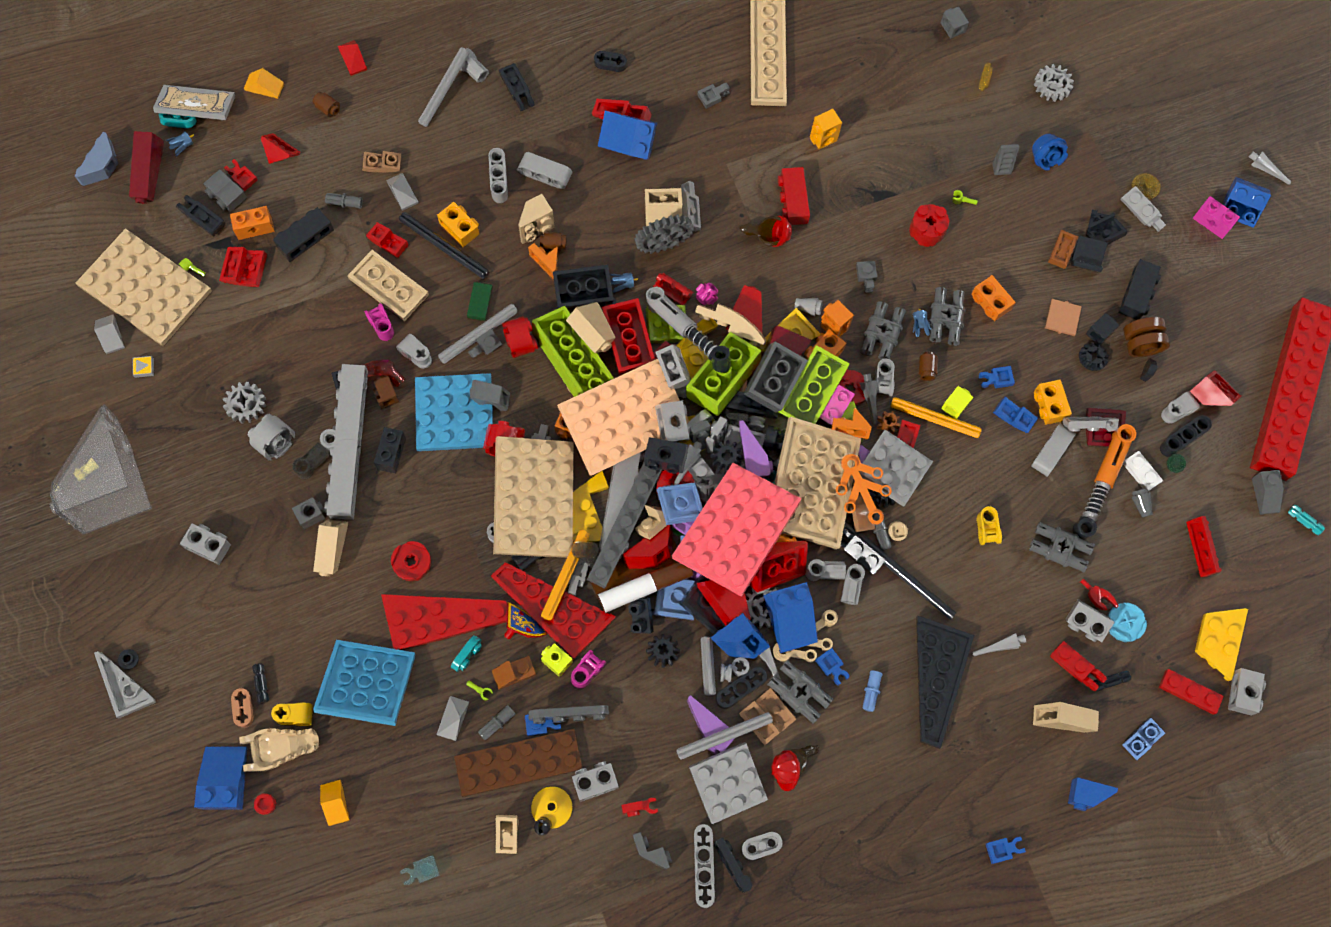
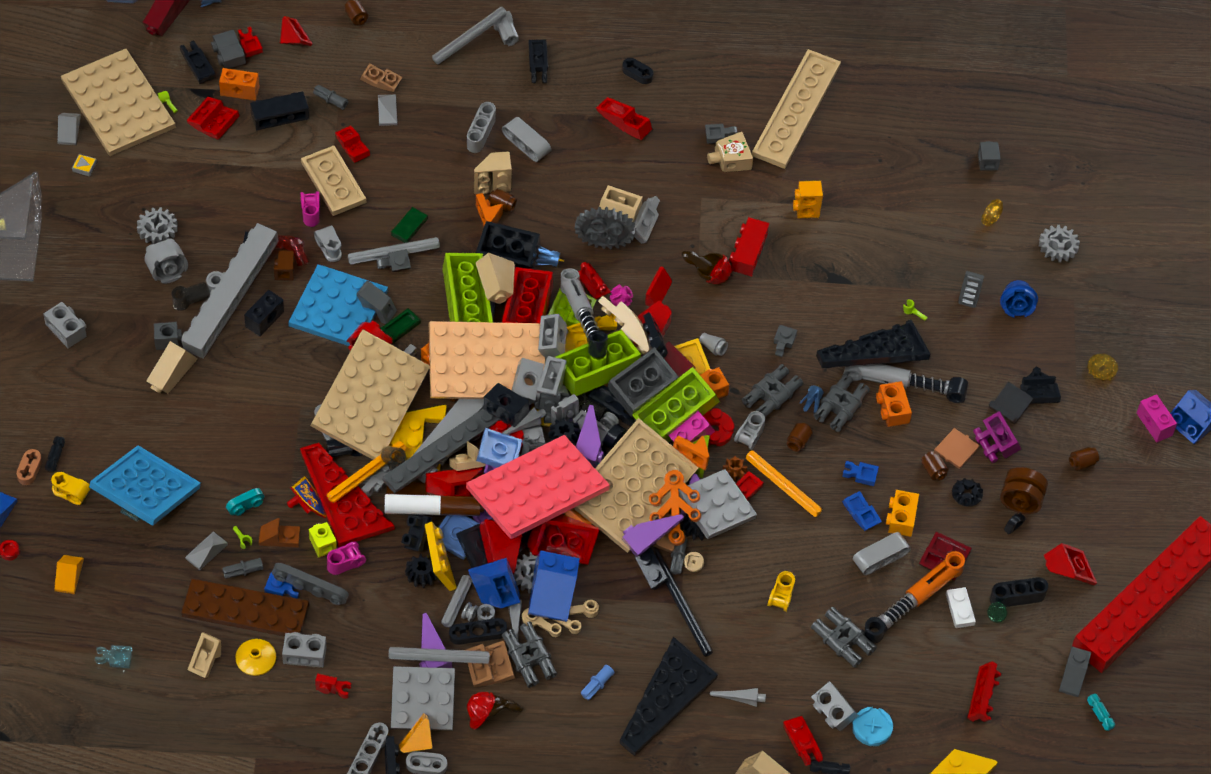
camera: 25 degrees right, 15 degrees down
tan animal [239,728,319,772] -> none
red wing [381,594,507,650] -> none
red plate [391,541,431,581] -> none
black axle [399,212,489,279] -> none
light orange brick [437,202,479,247] -> none
red brick [501,316,538,358] -> none
black hinge [534,817,552,835] -> none
blue slope [598,110,657,159] -> none
dark grey slope [633,832,672,870] -> none
light grey piece [805,559,846,581] -> none
blue plate [815,648,849,686] -> none
orange brick [820,300,854,337] -> none
light grey piece [841,564,865,605] -> none
dark grey piece [859,373,877,425] -> none
red brick [909,204,949,247] -> none
neon yellow brick [941,386,973,419] -> none
dark orange plate [1048,230,1078,269] -> none
light grey hinge [1063,417,1119,432] -> none
red hand [1080,579,1119,611] -> none
black brick [1086,313,1119,344] -> none
black brick [1118,259,1161,320] -> none
light grey hinge [1121,186,1166,232] -> none
dark grey cone [1131,488,1153,517] -> none
light grey piece [1161,391,1201,424] -> none
none -> dark green tile [380,308,421,344]
none -> light orange slope [399,713,432,753]
none -> yellow wing [425,522,457,591]
none -> light grey slope [537,356,567,396]
none -> medium lavender slope [622,514,684,558]
none -> black hinge [643,312,668,358]
none -> red slope [645,266,672,307]
none -> tan torso [707,132,753,172]
none -> black wing [816,320,930,368]
none -> piece [843,364,968,403]
none -> reddish brown brick [921,451,948,481]
none -> magenta brick [973,411,1021,463]
none -> reddish brown brick [1069,447,1099,471]

